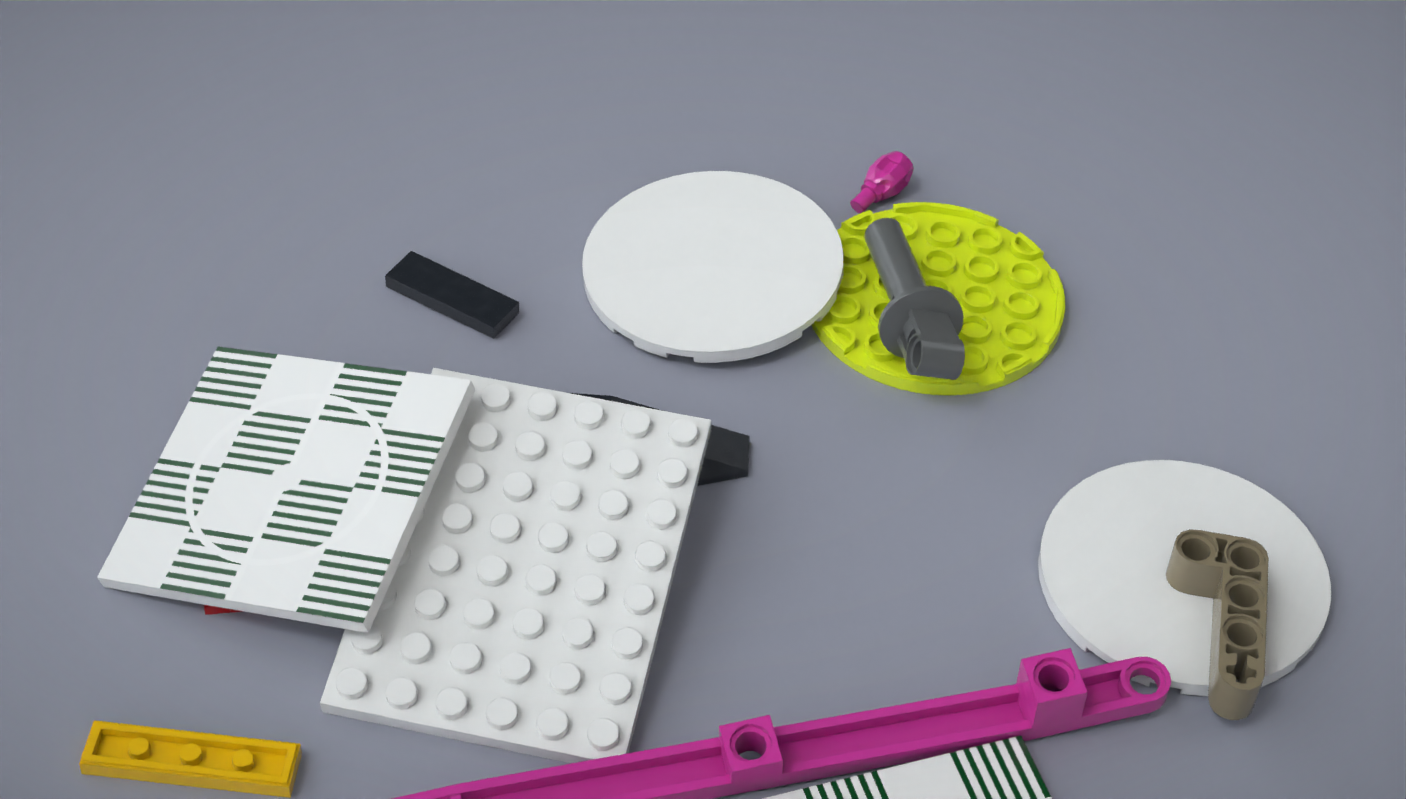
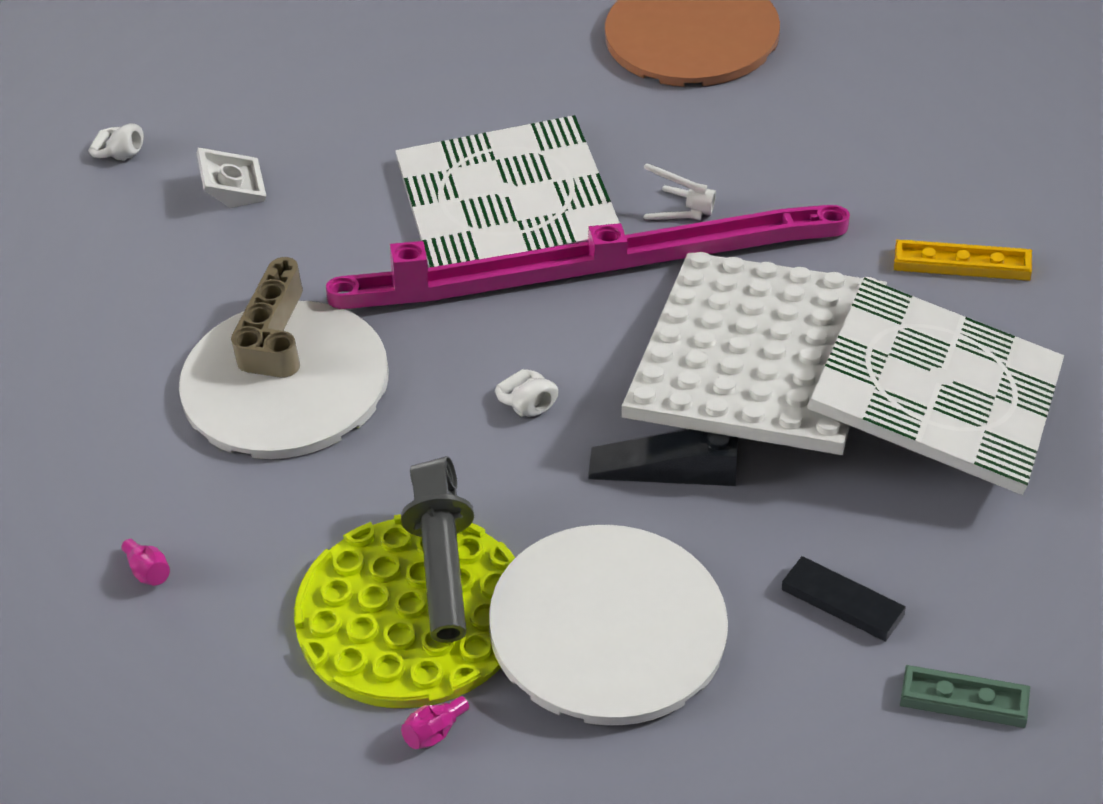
camera: 170 degrees left, 0 degrees up
none -> dark pink piece [121,539,170,586]
none -> white piece [495,369,558,417]
none -> sand green tile [900,665,1031,728]

